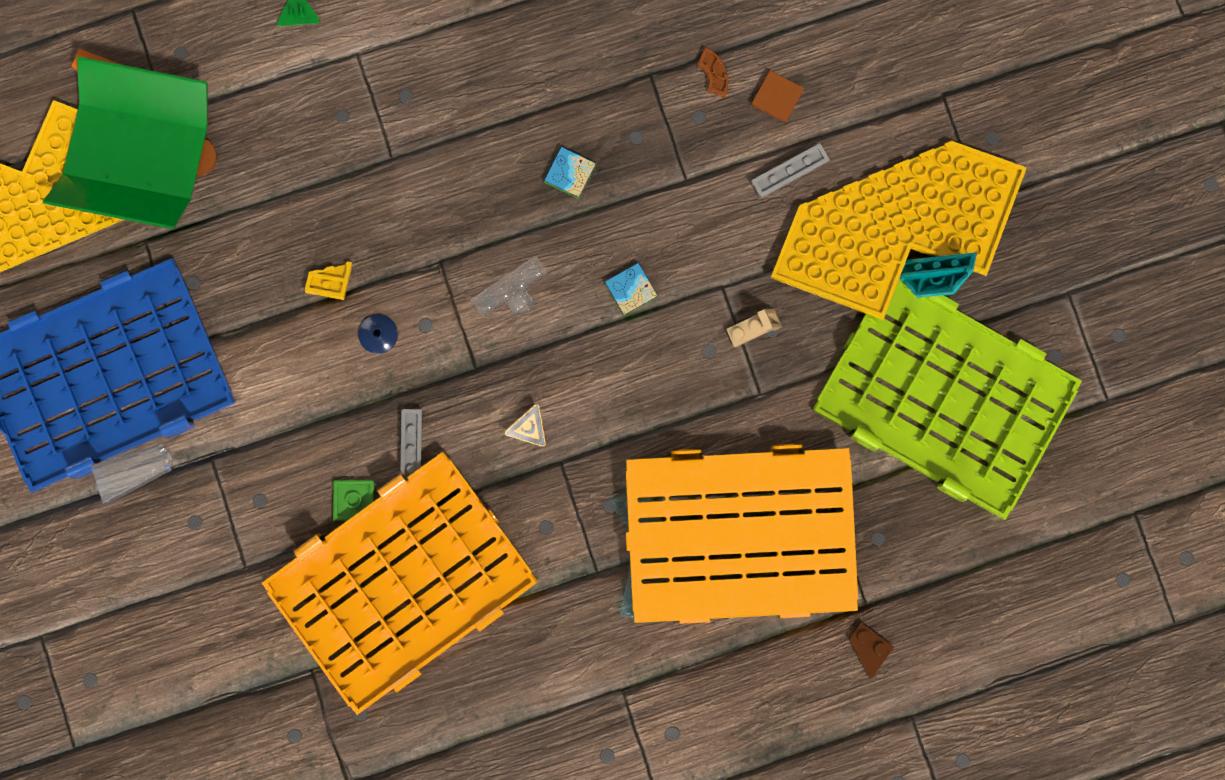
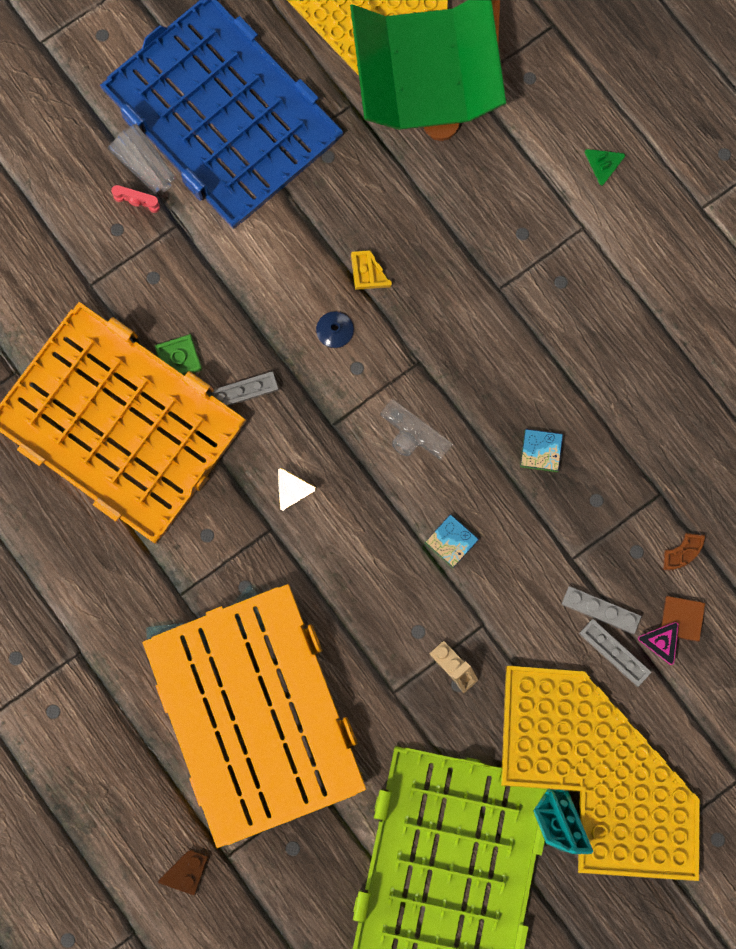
camera: 75 degrees right, 5 degrees down
none -> coral plate [111,185,160,213]
none -> light grey plate [561,586,641,635]
none -> black piece [638,622,678,665]

